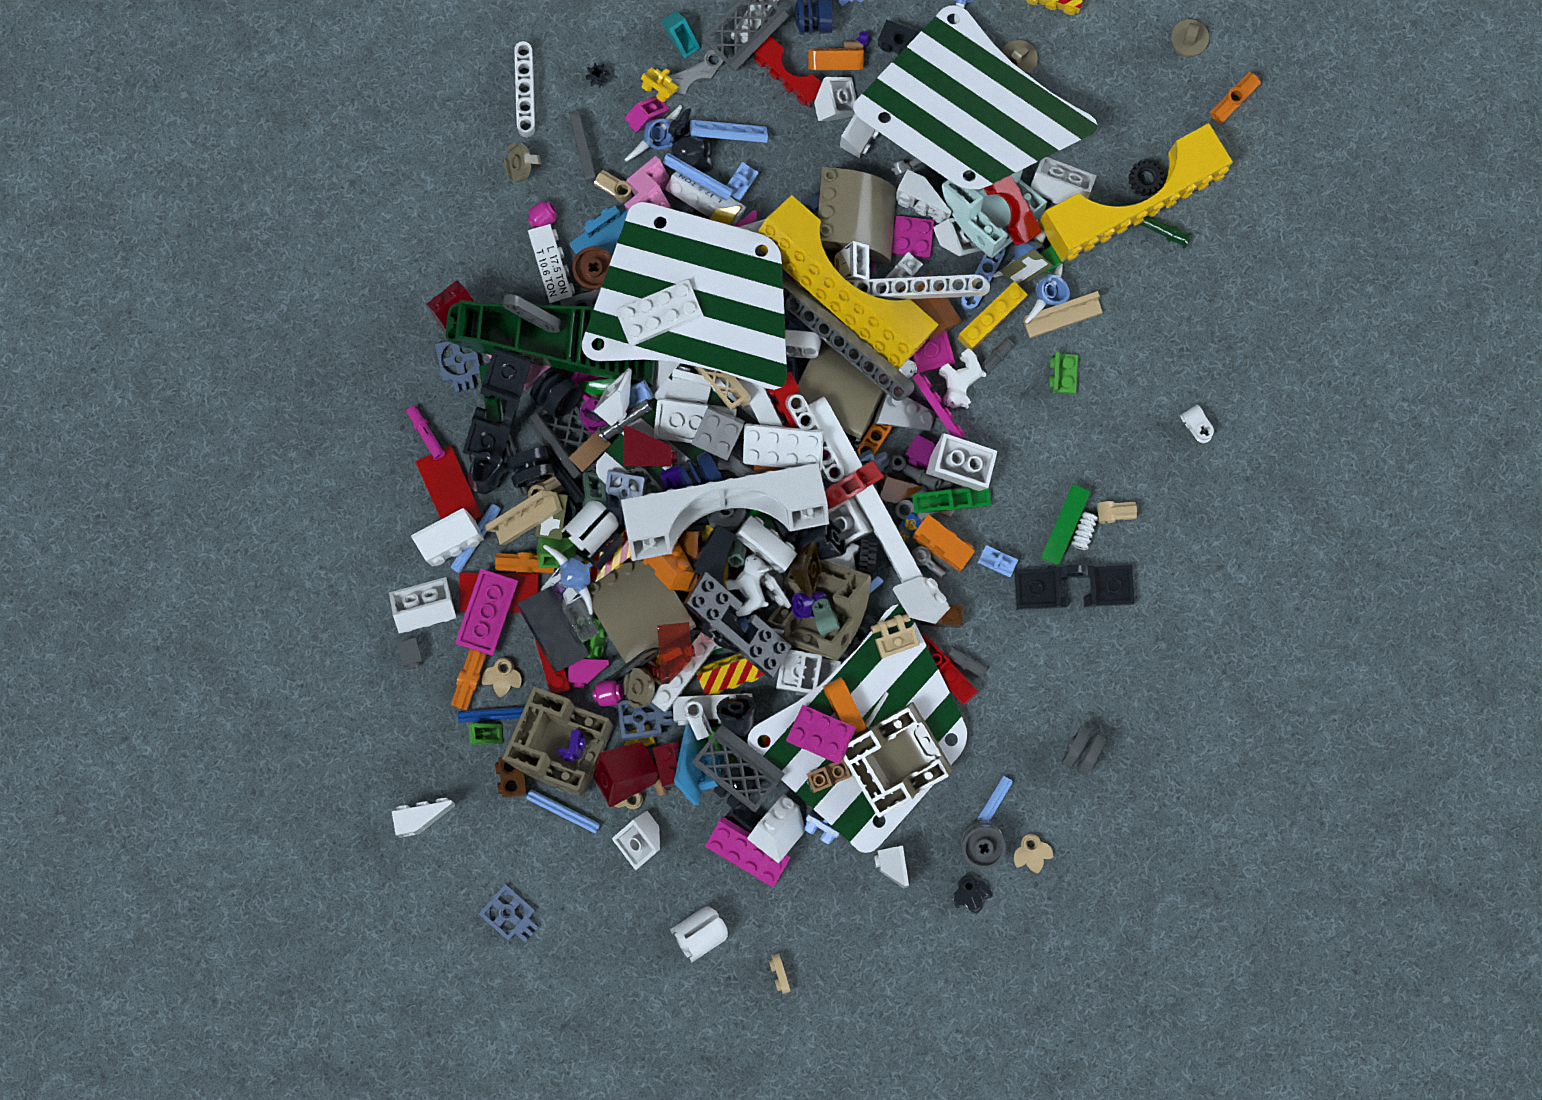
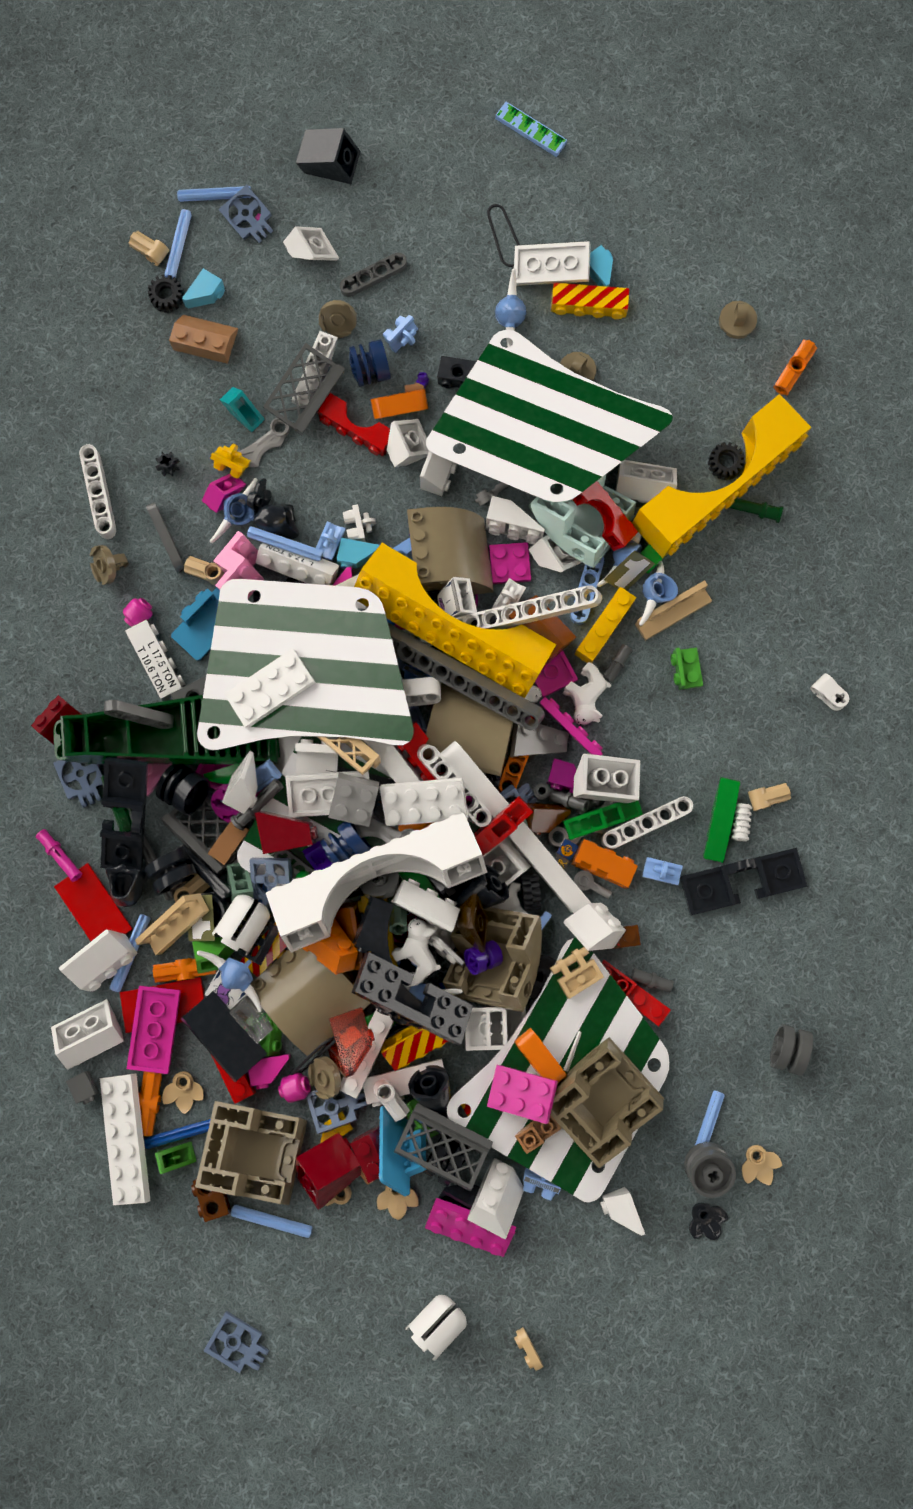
camera: 10 degrees left, 0 degrees up
white slope [392,798,455,838] -> none
dark purple bracket [557,730,586,761] -> none
copper wheel [572,246,612,291] -> none
white slope [612,811,660,870] -> none
light blue tile [690,120,768,143] -> none
yellow tile [709,205,742,225] -> none
sand green piece [812,599,840,636] -> none
none -> white plate [100,1073,150,1205]
none -> medium azure slope [337,538,380,570]
none -> white hips [343,504,376,542]
none -> tan plate [377,1186,419,1220]
none -> white beam [601,797,693,850]

